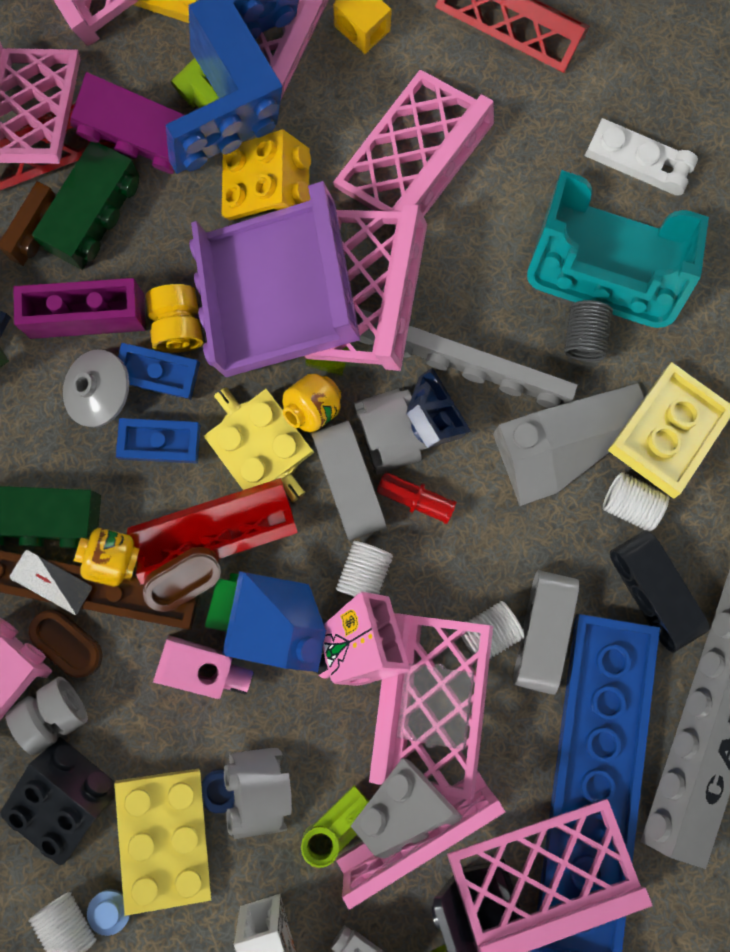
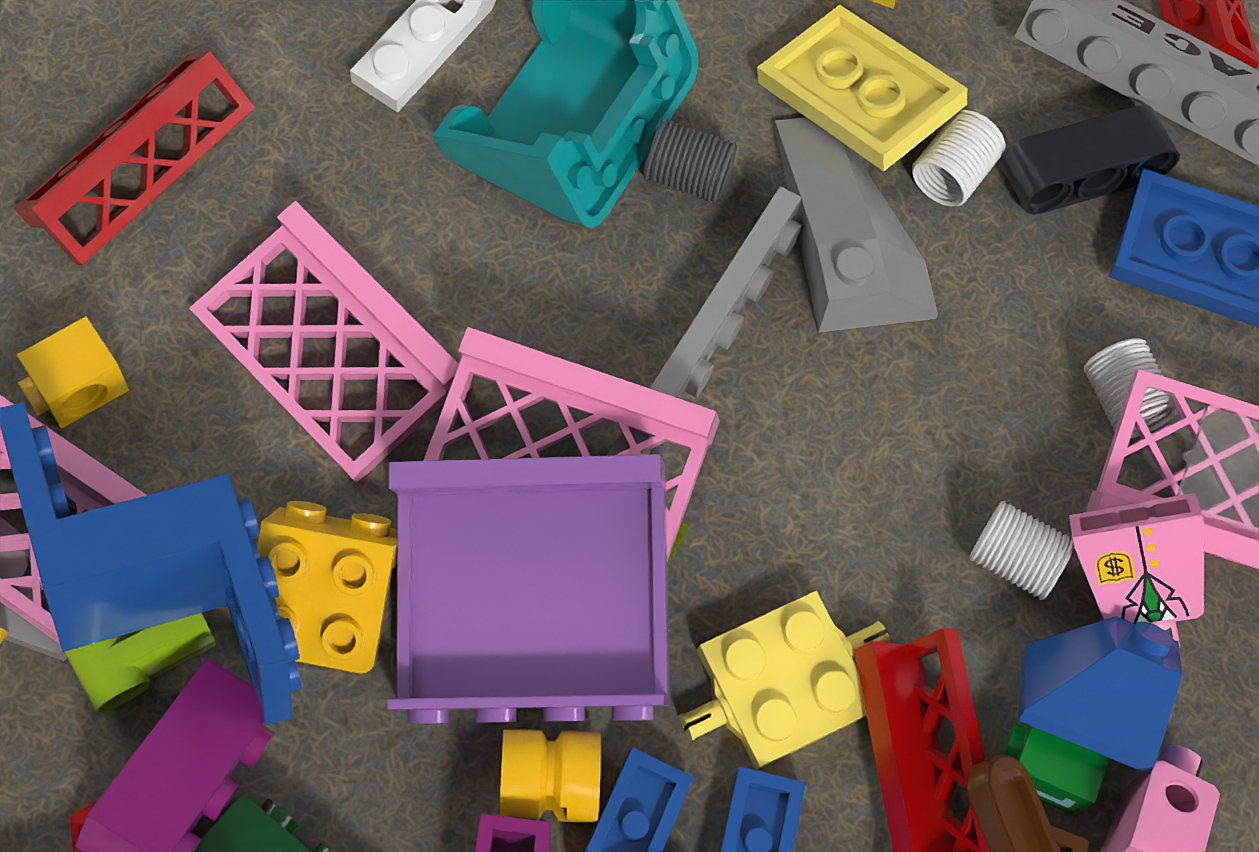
camera: 85 degrees left, 15 degrees down
yellow head [282,374,341,432] -> none
light grey beam [311,421,387,541] -> none
light grey cylinder [353,389,427,475] -> none
red axle [377,472,457,525] -> none
dark blue wing [406,368,471,448] -> none
light grey beam [513,570,579,695] -> none

